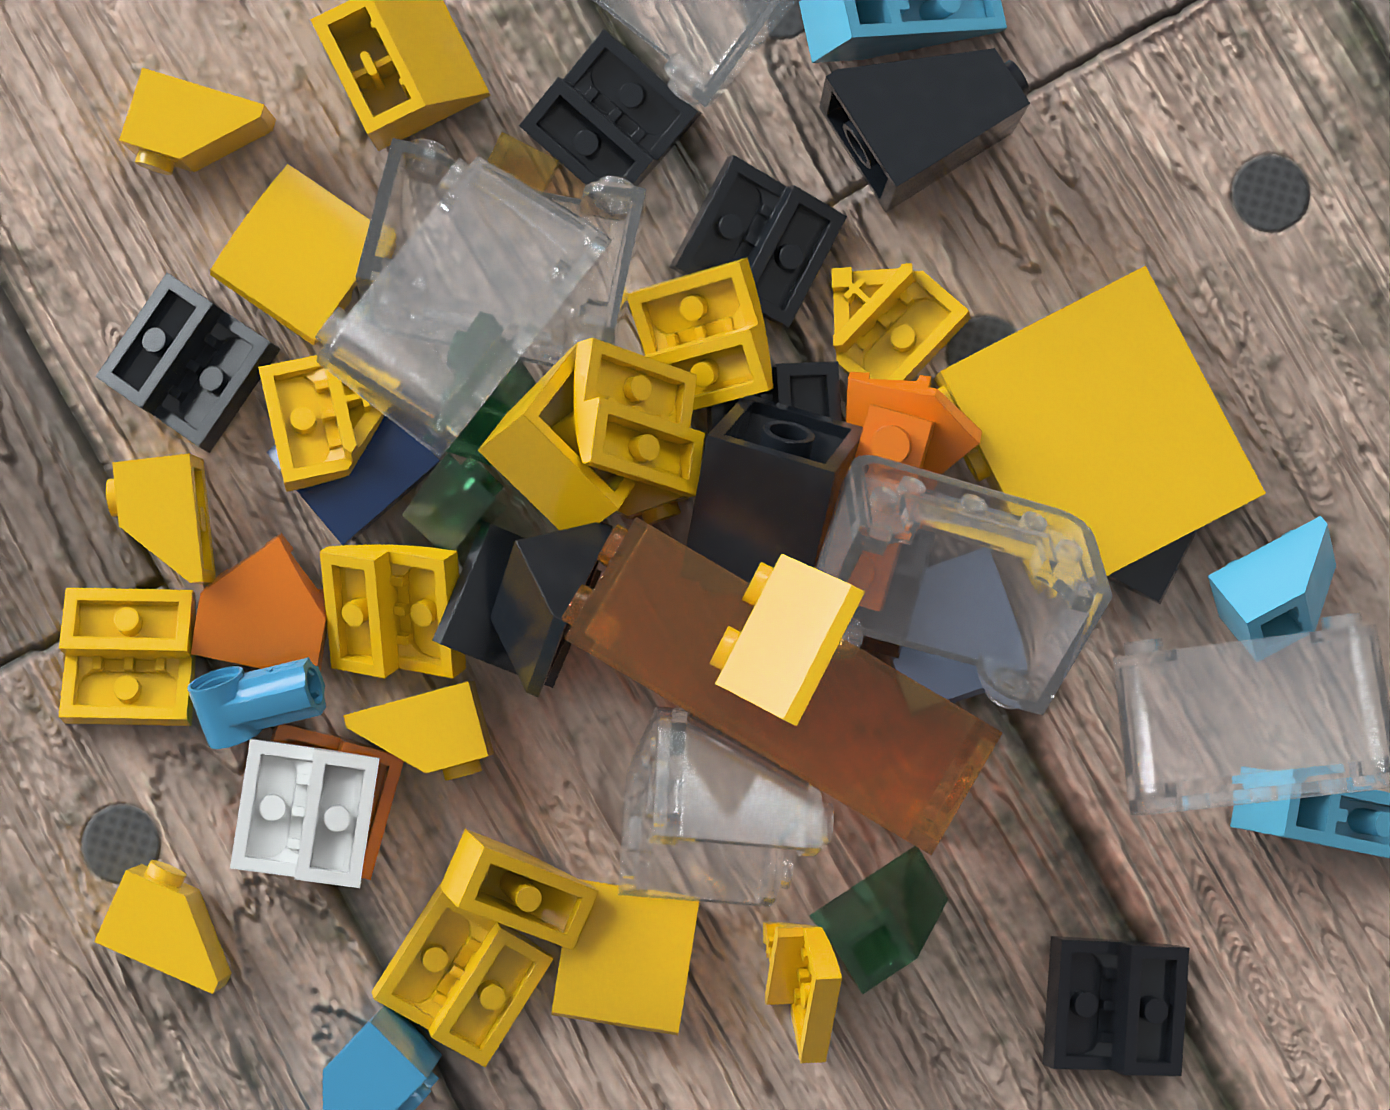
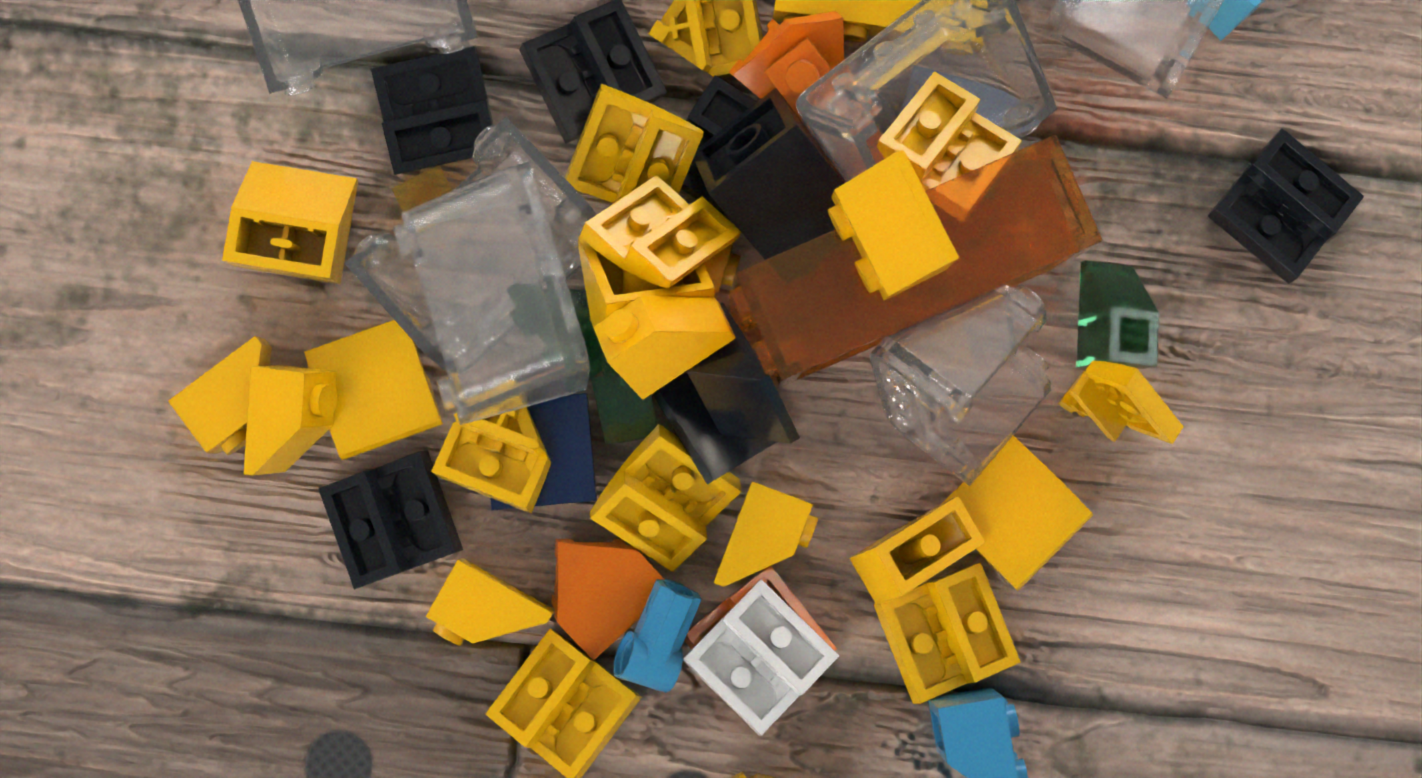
camera: 55 degrees left, 0 degrees up
none -> yellow slope [244,365,338,476]
none -> yellow slope [594,296,736,400]
none -> yellow slope [876,71,1022,223]

